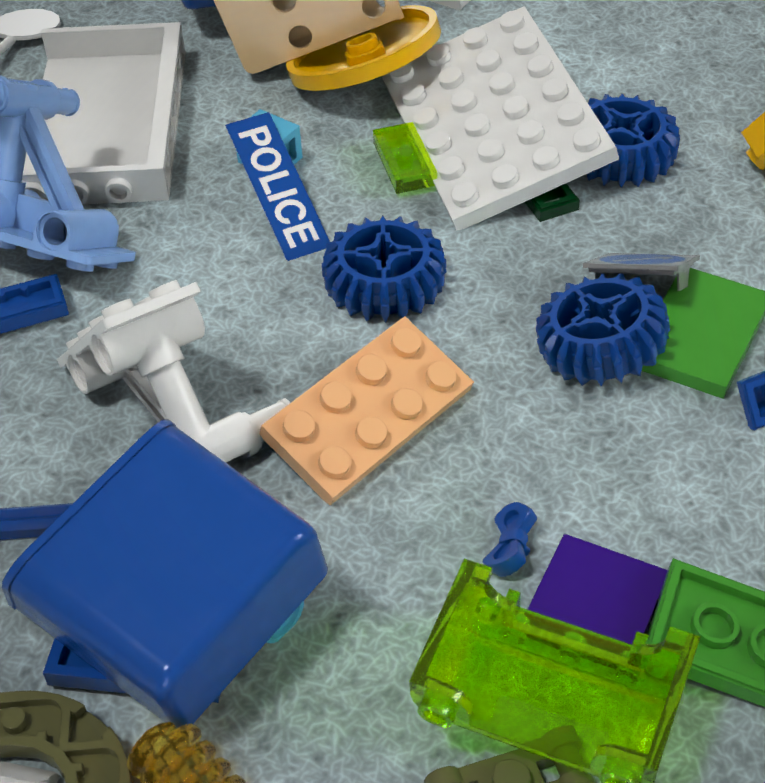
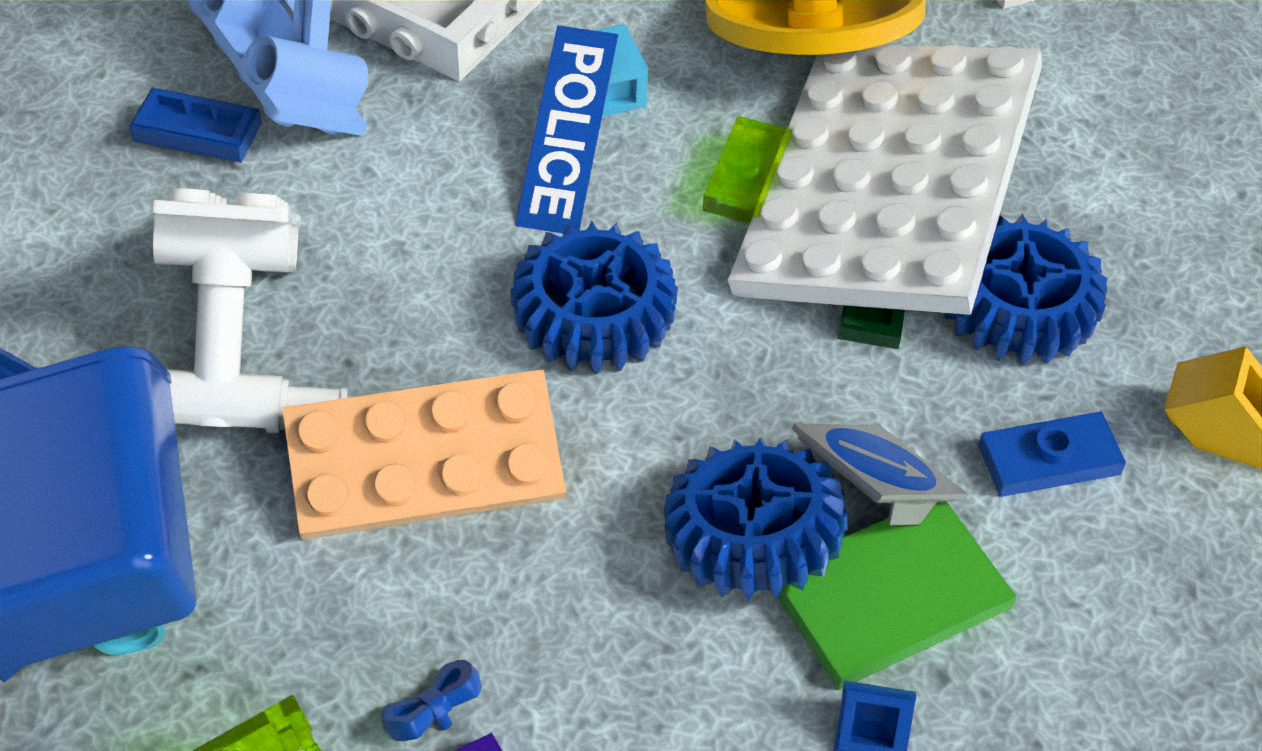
camera: 30 degrees right, 5 degrees up
none -> blue plate [978,411,1126,497]

